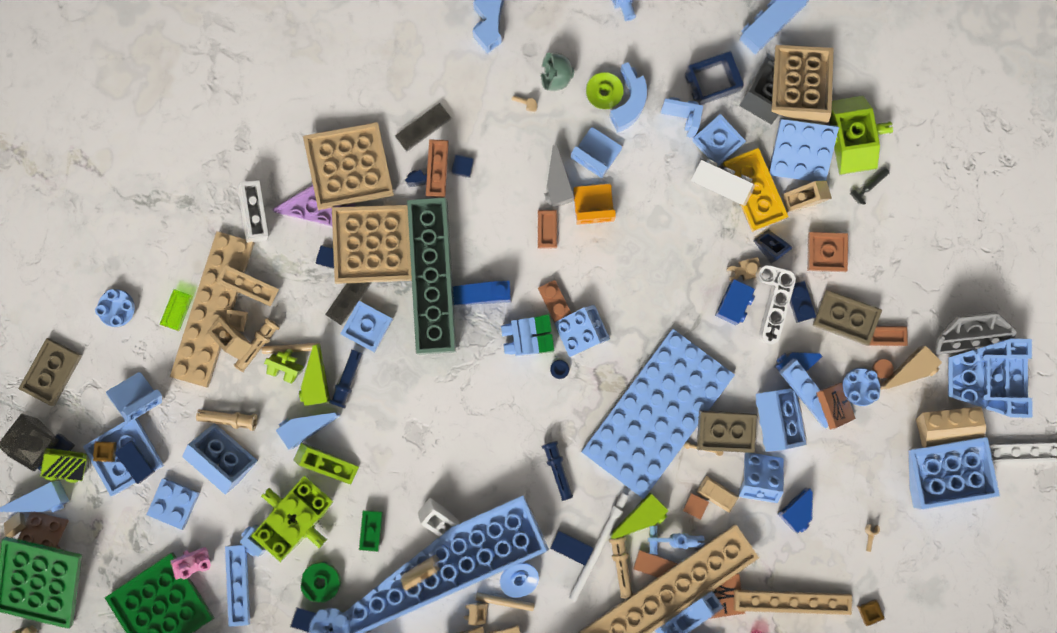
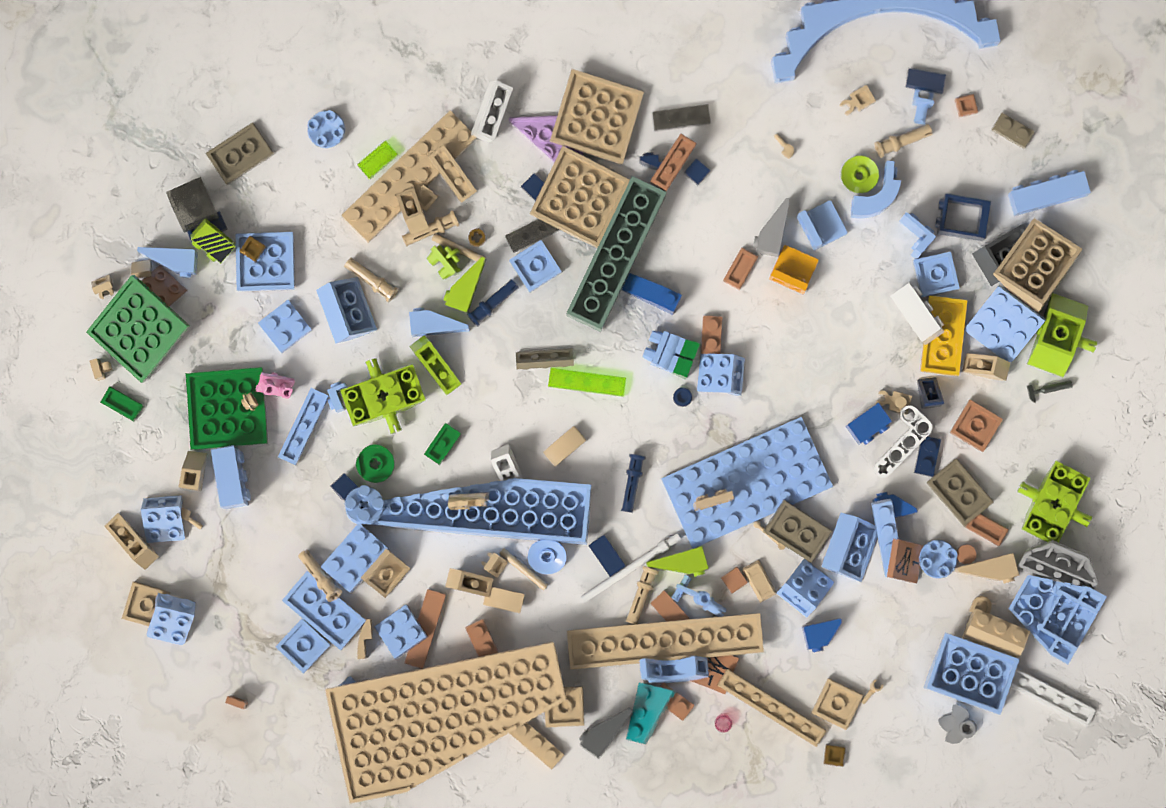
camera: 25 degrees right, 0 degrees up
light blue bracket [106,372,162,424] -> none
dark blue tile [115,441,155,484] -> none
sand green cylinder [541,52,574,91] -> none
none -> tan plate [241,393,258,410]
none -> pearl gold bush [468,229,485,247]
none -> dark tan plate [516,348,574,370]
none -> tan slope [543,426,587,467]
none -> clear neon green tile [548,368,626,397]
none -> tan plate [693,489,734,511]
none -> tan tile [811,678,863,730]
none -> tan plate [840,85,876,115]
none -> tan pin [874,124,933,158]
none -> light grey plate [938,705,977,744]
none -> tan tile [969,596,992,614]
none -> lime slope [1017,461,1092,543]

